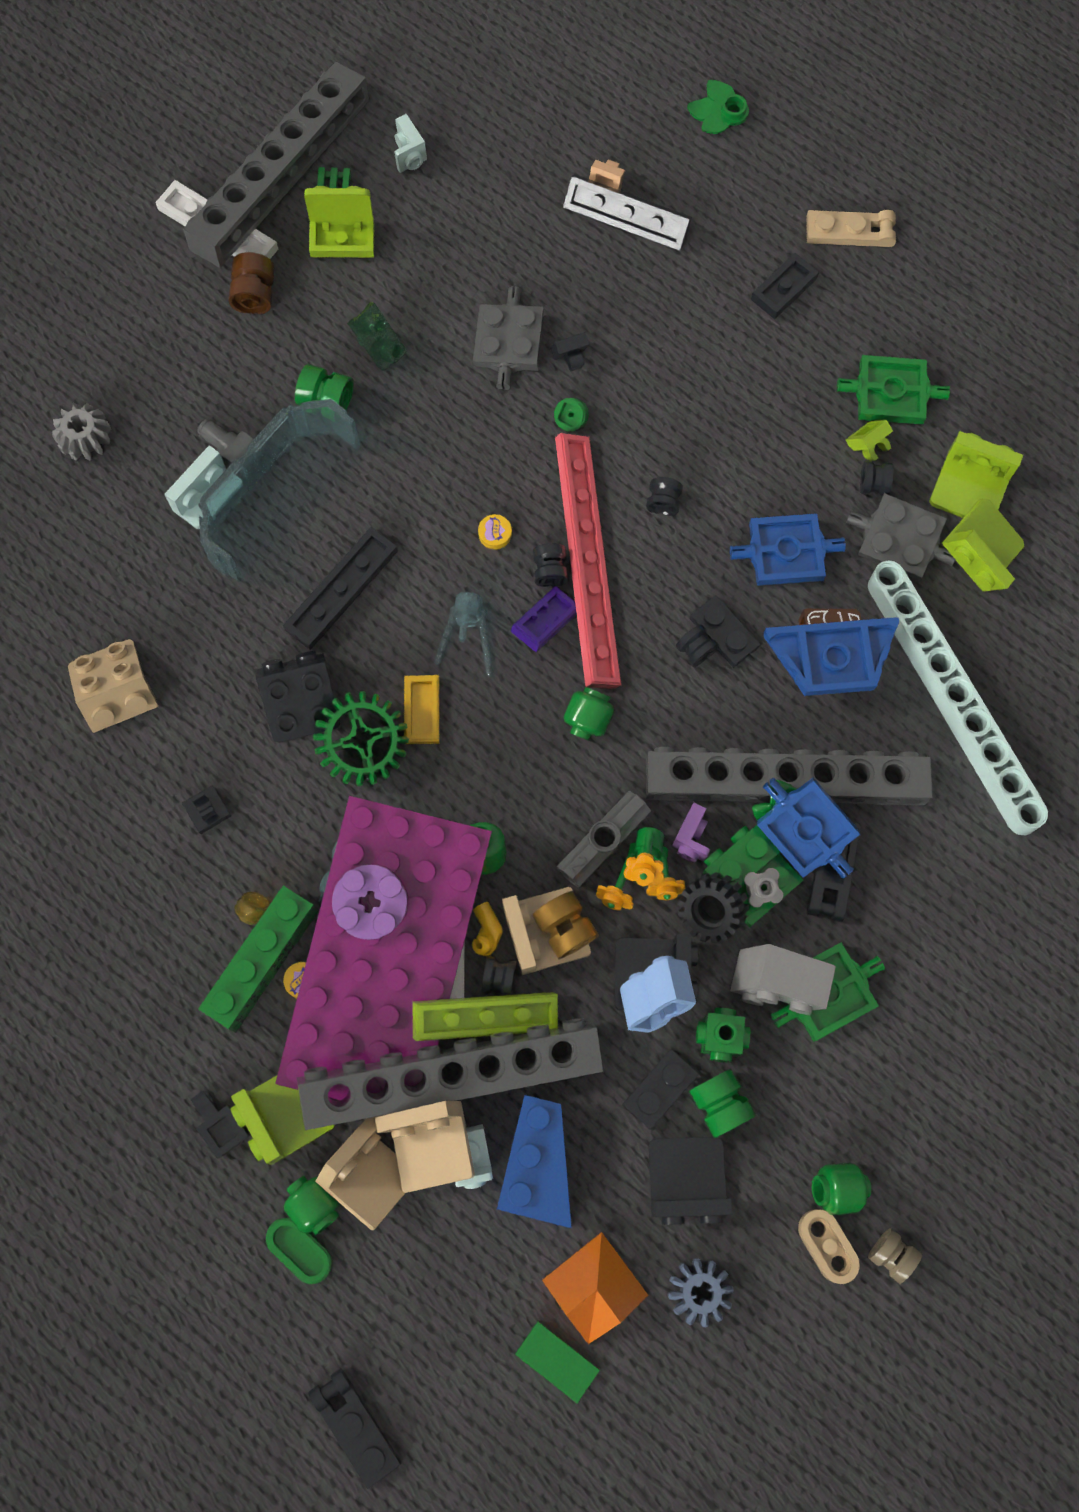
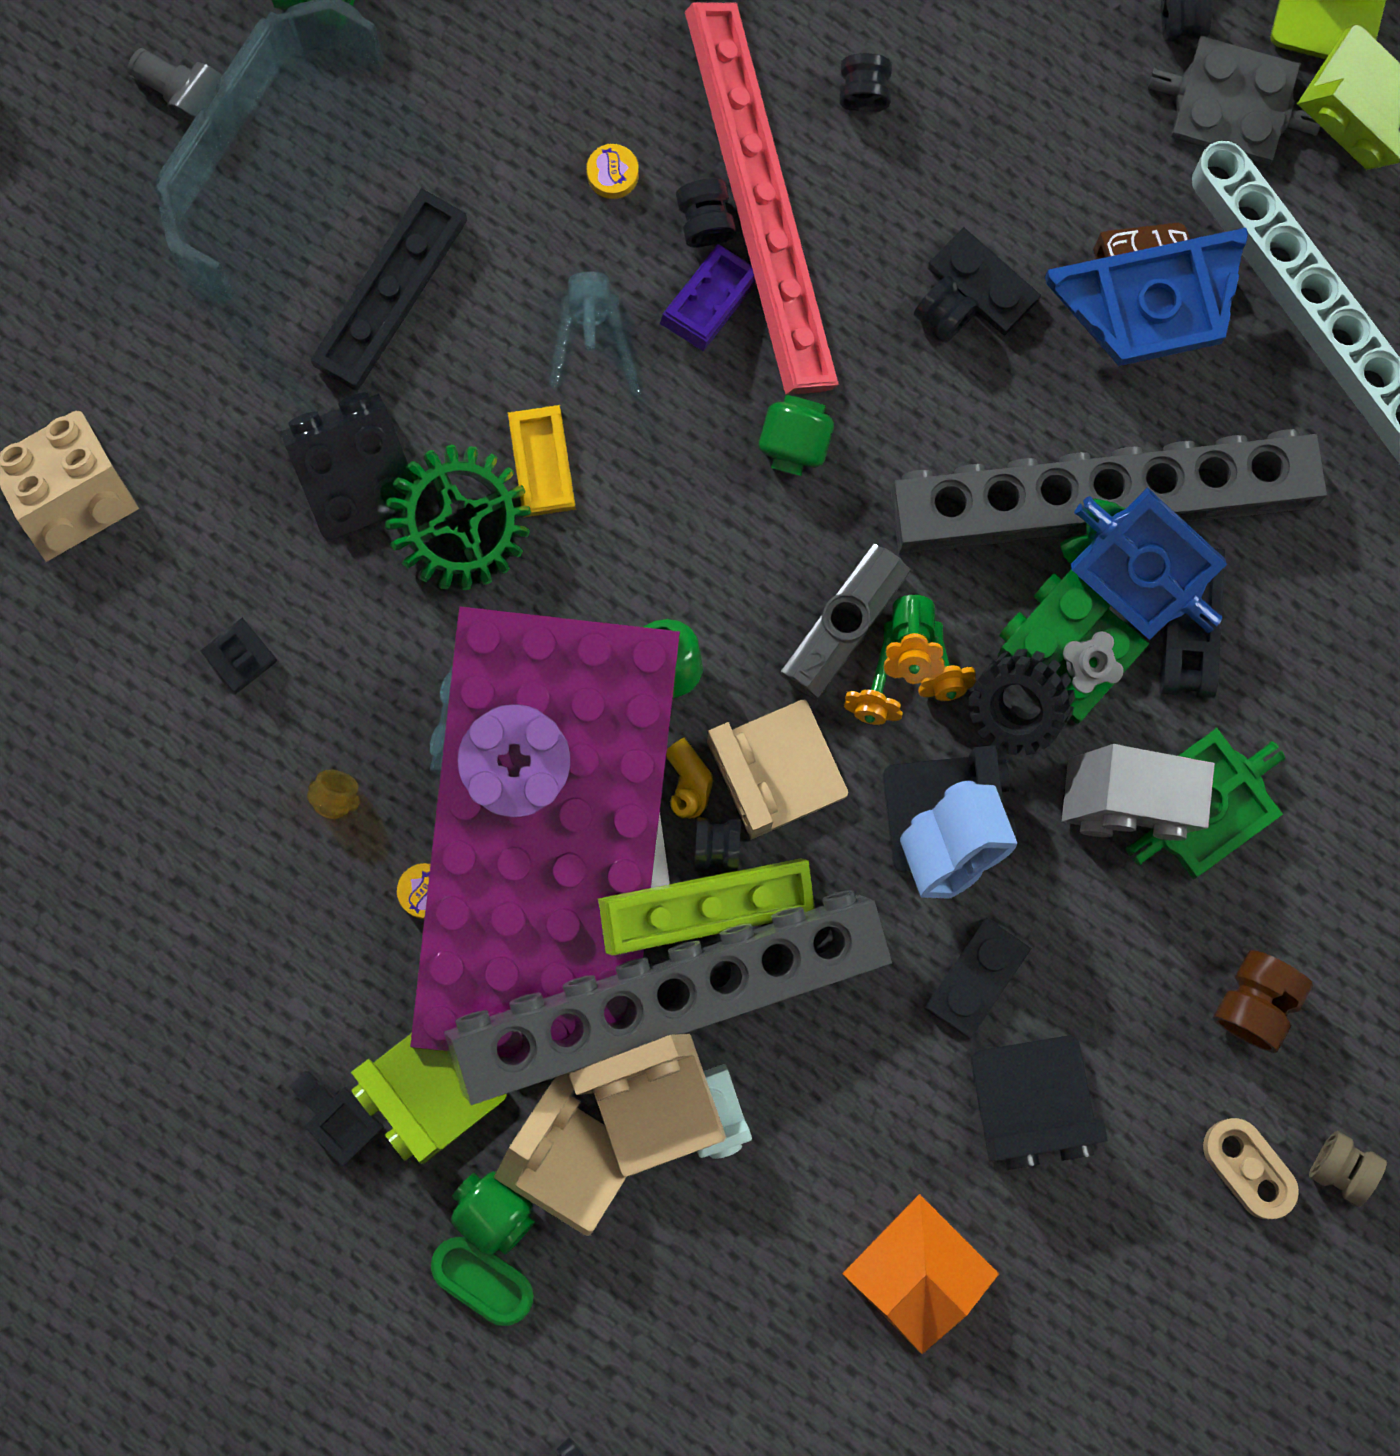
camera: 10 degrees left, 5 degrees up
light aqua bracket [164,445,241,529] -> none
green brick [198,885,318,1033] -> none
blue wedge [497,1095,571,1228] -> none
green tile [515,1321,600,1403] -> none
pearl gold wheel [532,891,599,960] -> none
sand blue gear [668,1258,734,1327] -> none
medium lavender bracket [672,803,710,863] -> none
green wheel [689,1068,757,1138] -> none
green brick [696,1008,750,1063] -> none
blue plate [730,514,846,586] -> none
green head [812,1163,871,1215] -> none
none -> reddish brown wheel [1213,950,1313,1053]

